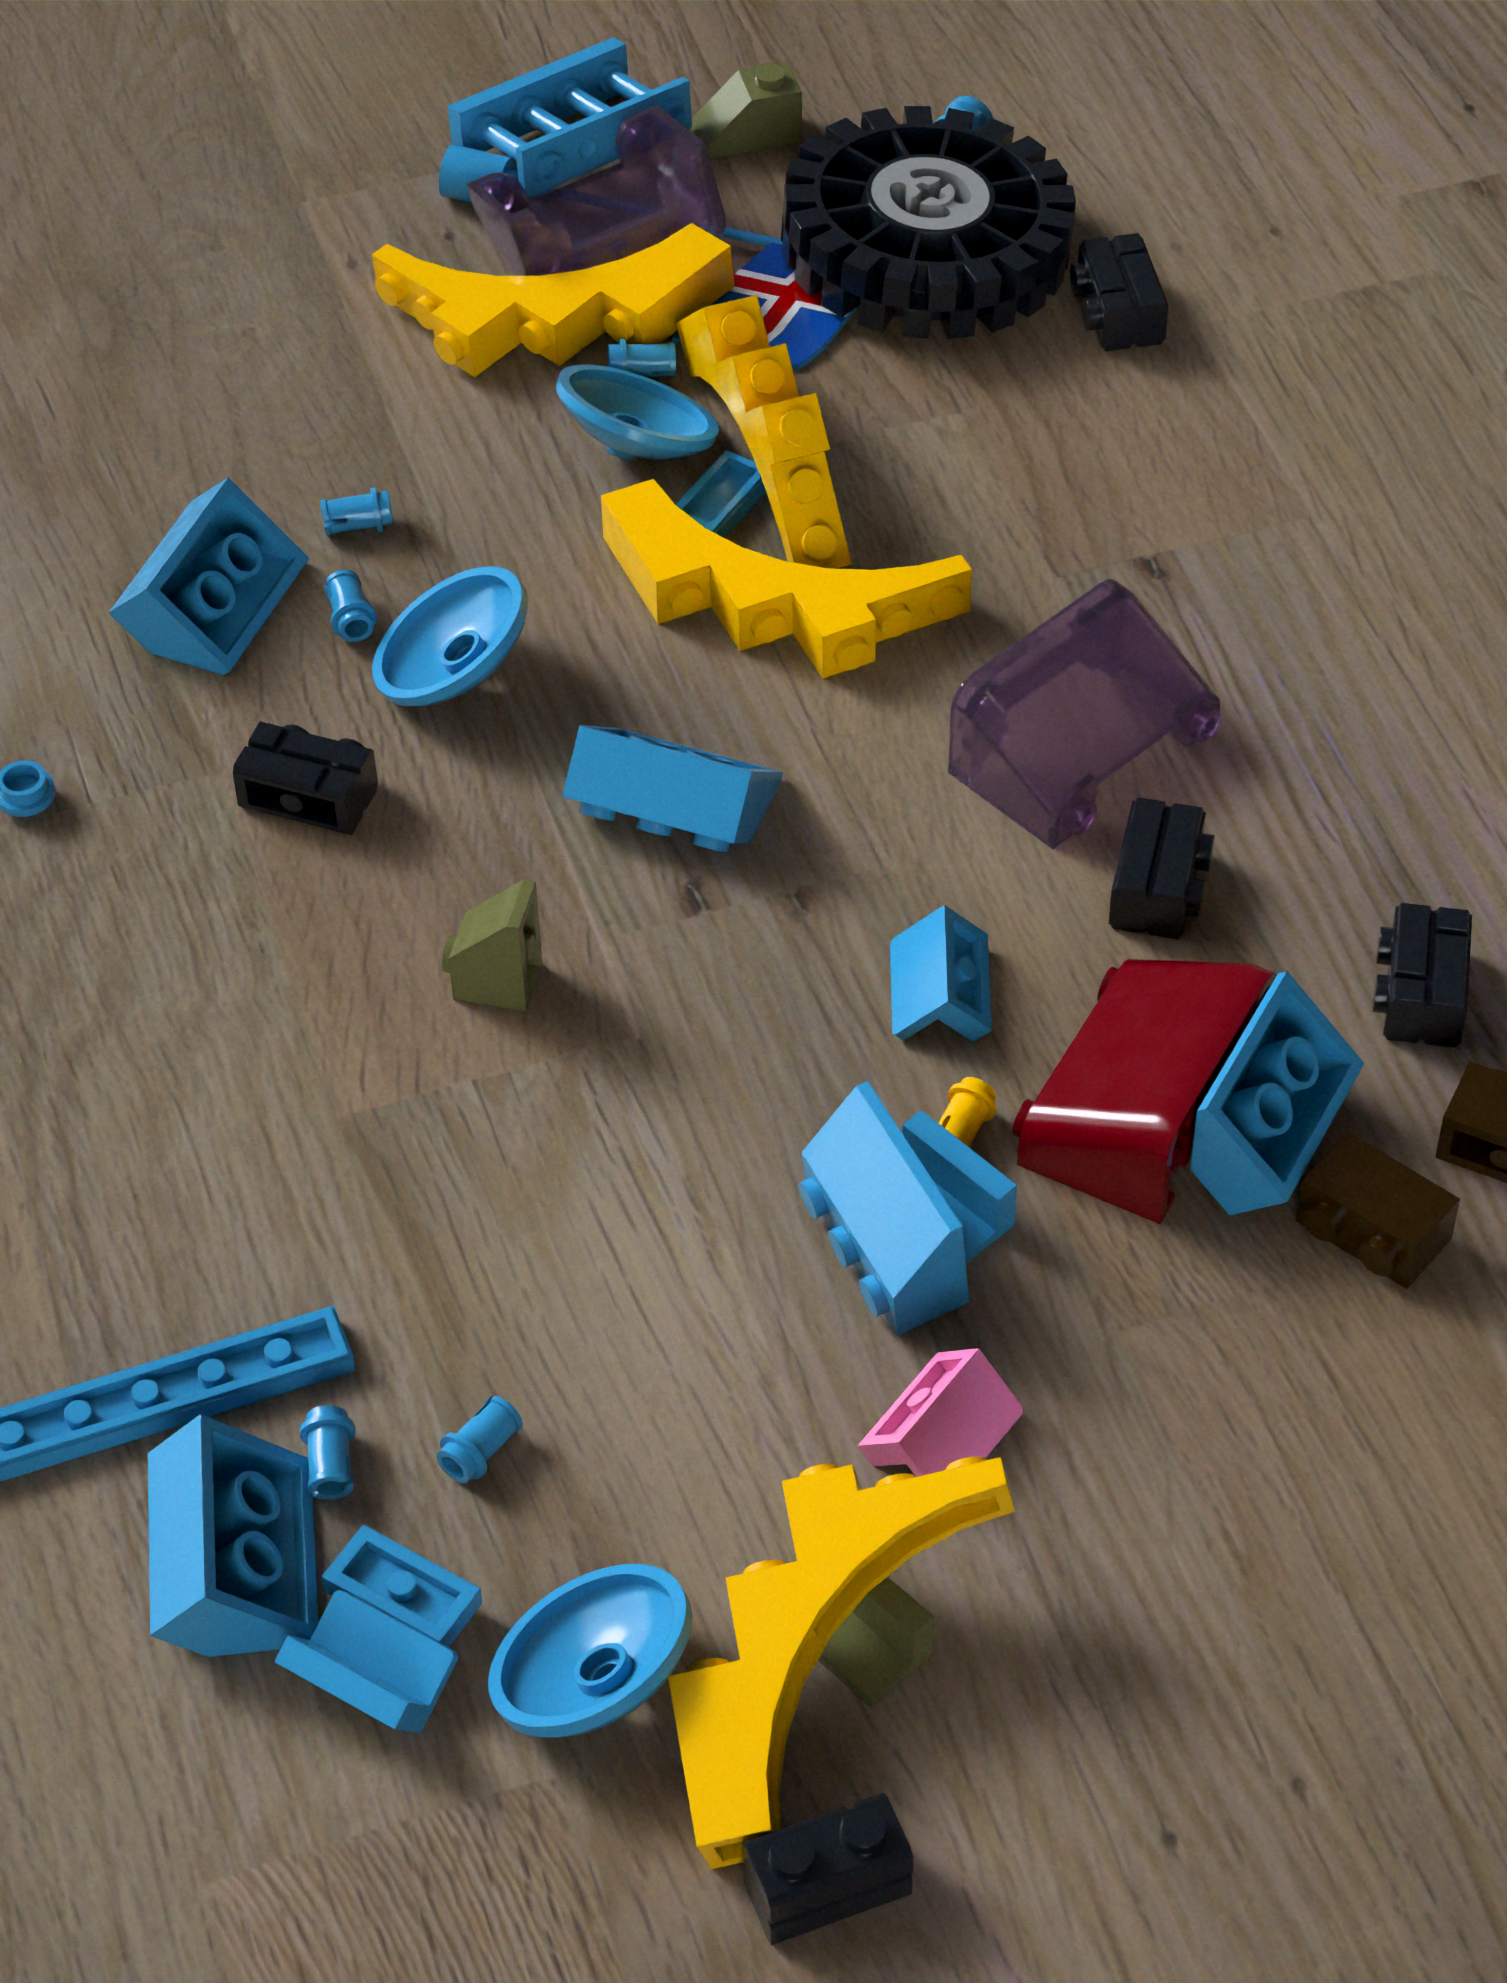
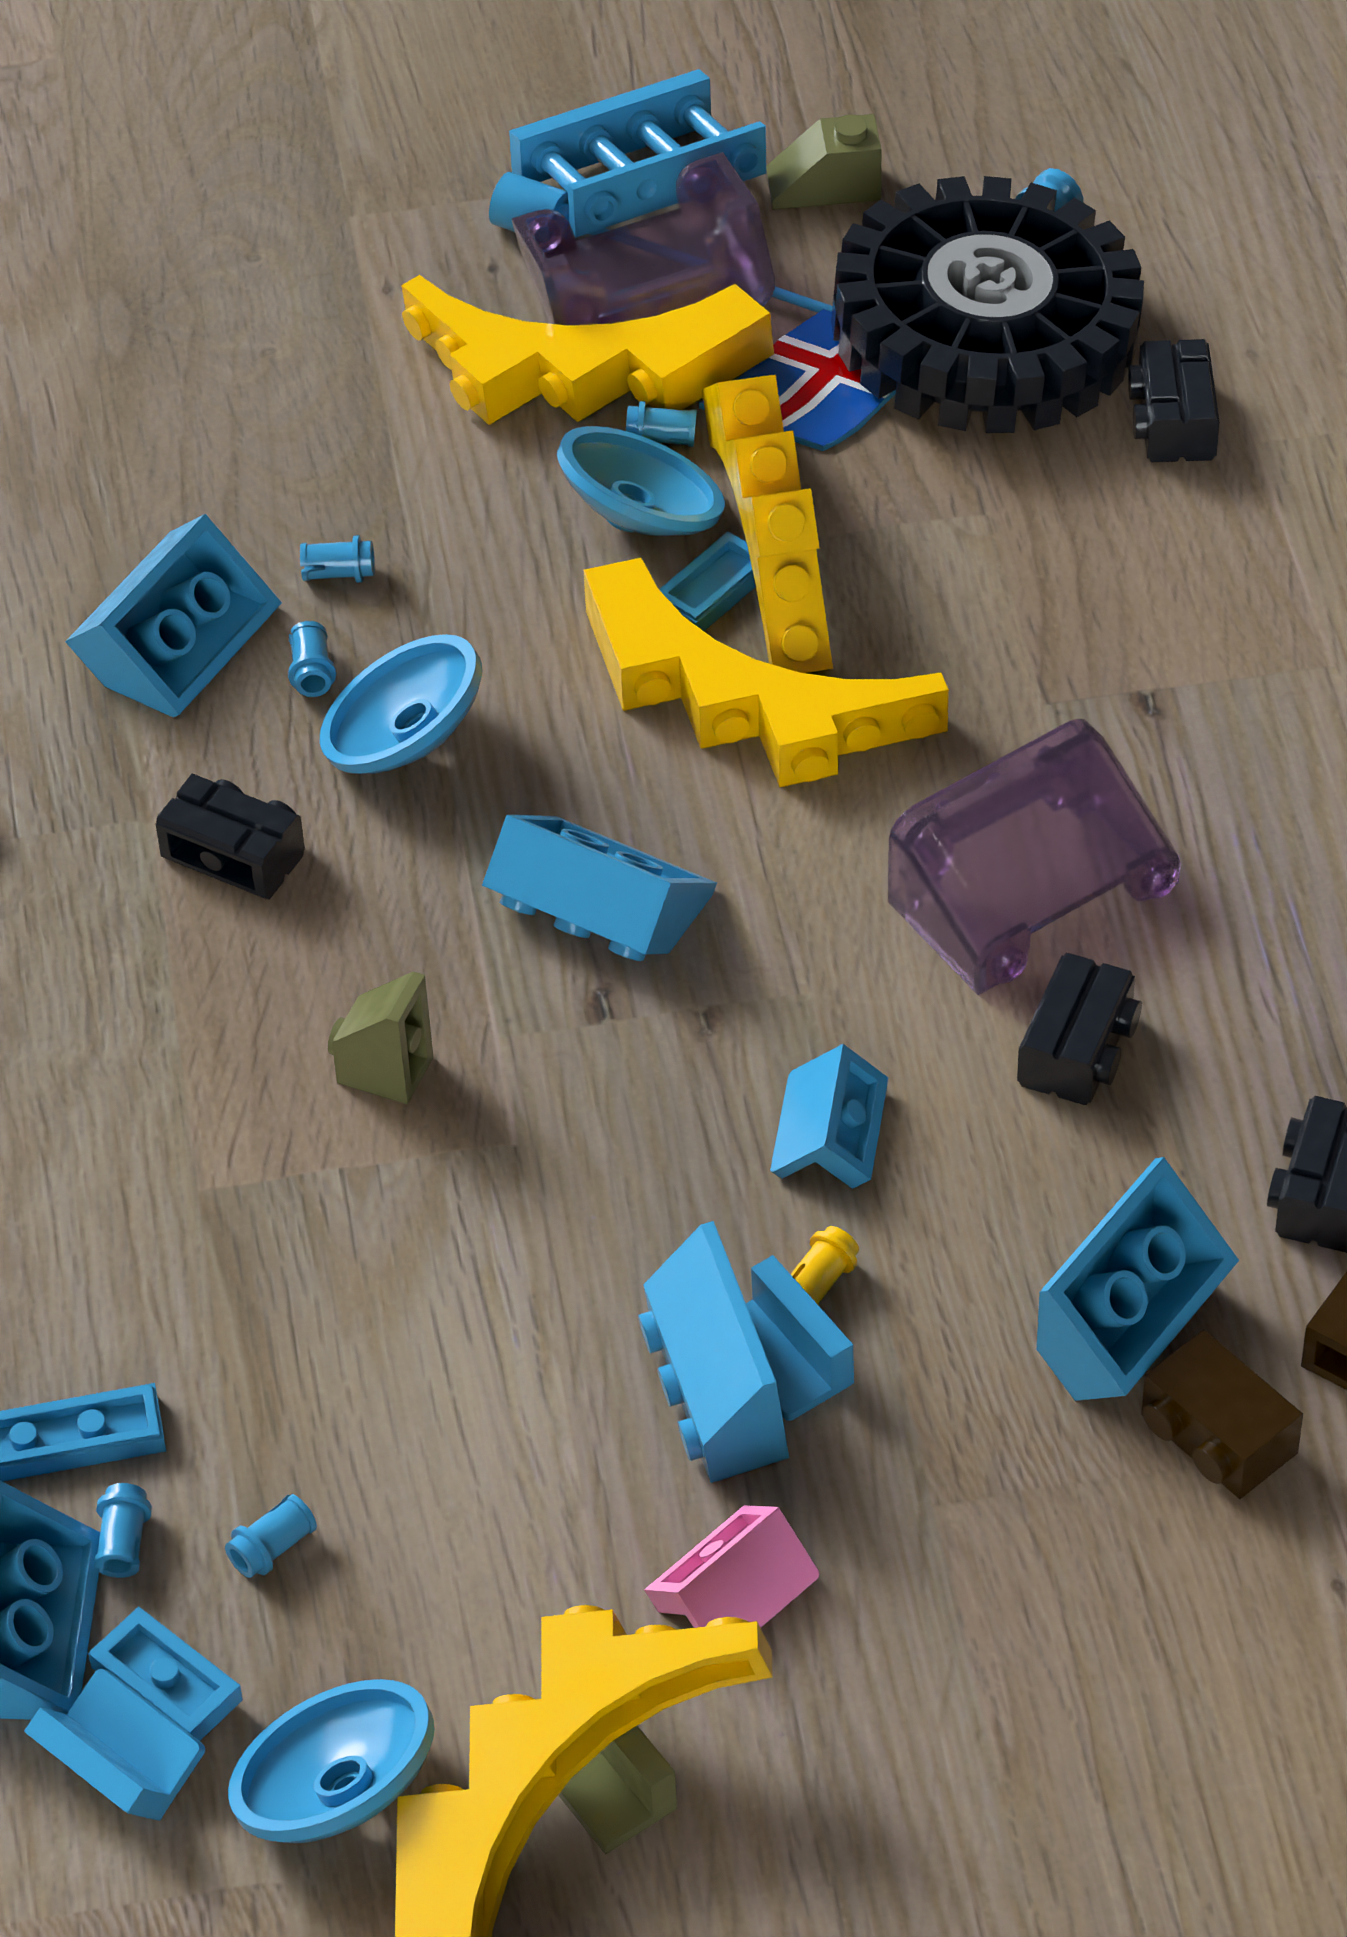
camera: 10 degrees right, 0 degrees up
dark red windscreen [1012,959,1277,1224] -> none

